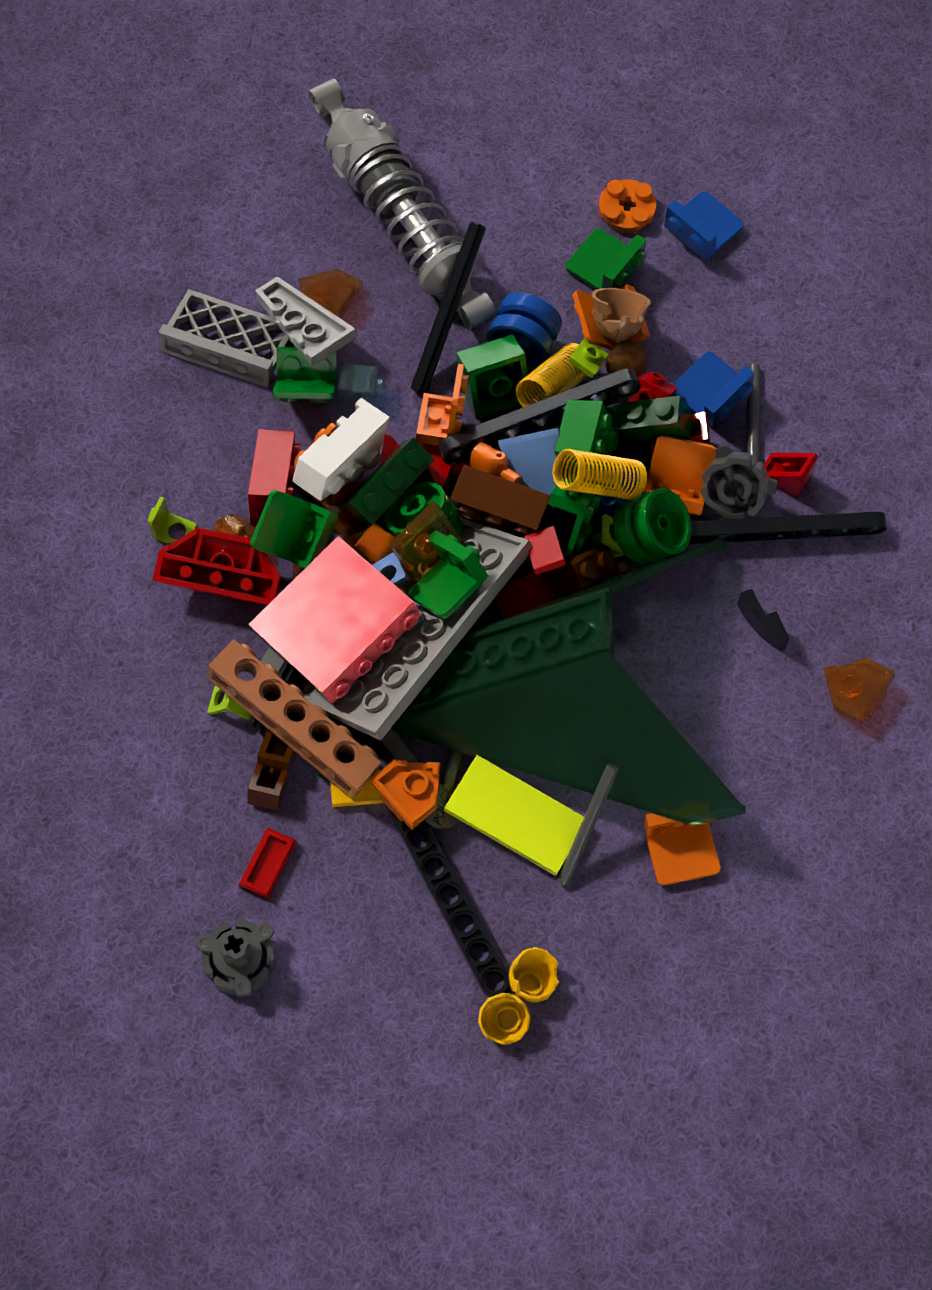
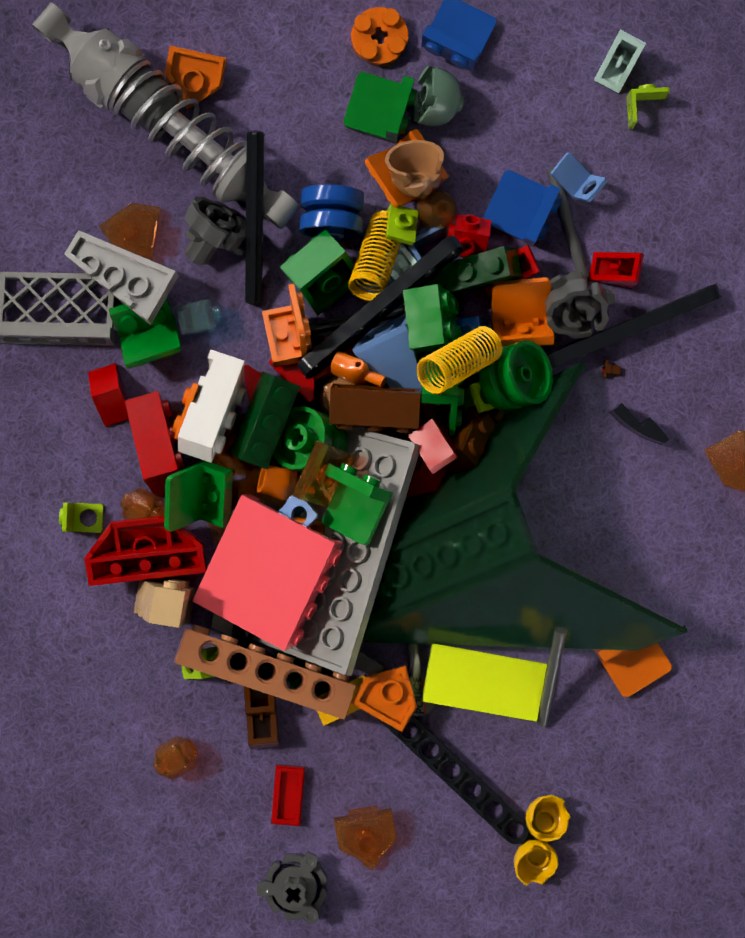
camera: 20 degrees left, 20 degrees up
none -> red slope [88,363,129,427]
none -> tan wedge [134,579,196,628]
none -> clear orange head [153,736,198,780]
none -> orange plate [165,45,228,110]
none -> dark grey piece [184,197,246,266]
none -> clear orange plate [334,806,397,871]
none -> sand green cylinder [412,66,464,127]
none -> medium blue bracket [551,152,607,203]
none -> light aqua slope [594,29,646,93]
none -> reddish brown piece [601,360,621,378]
none -> lime bracket [626,84,670,129]

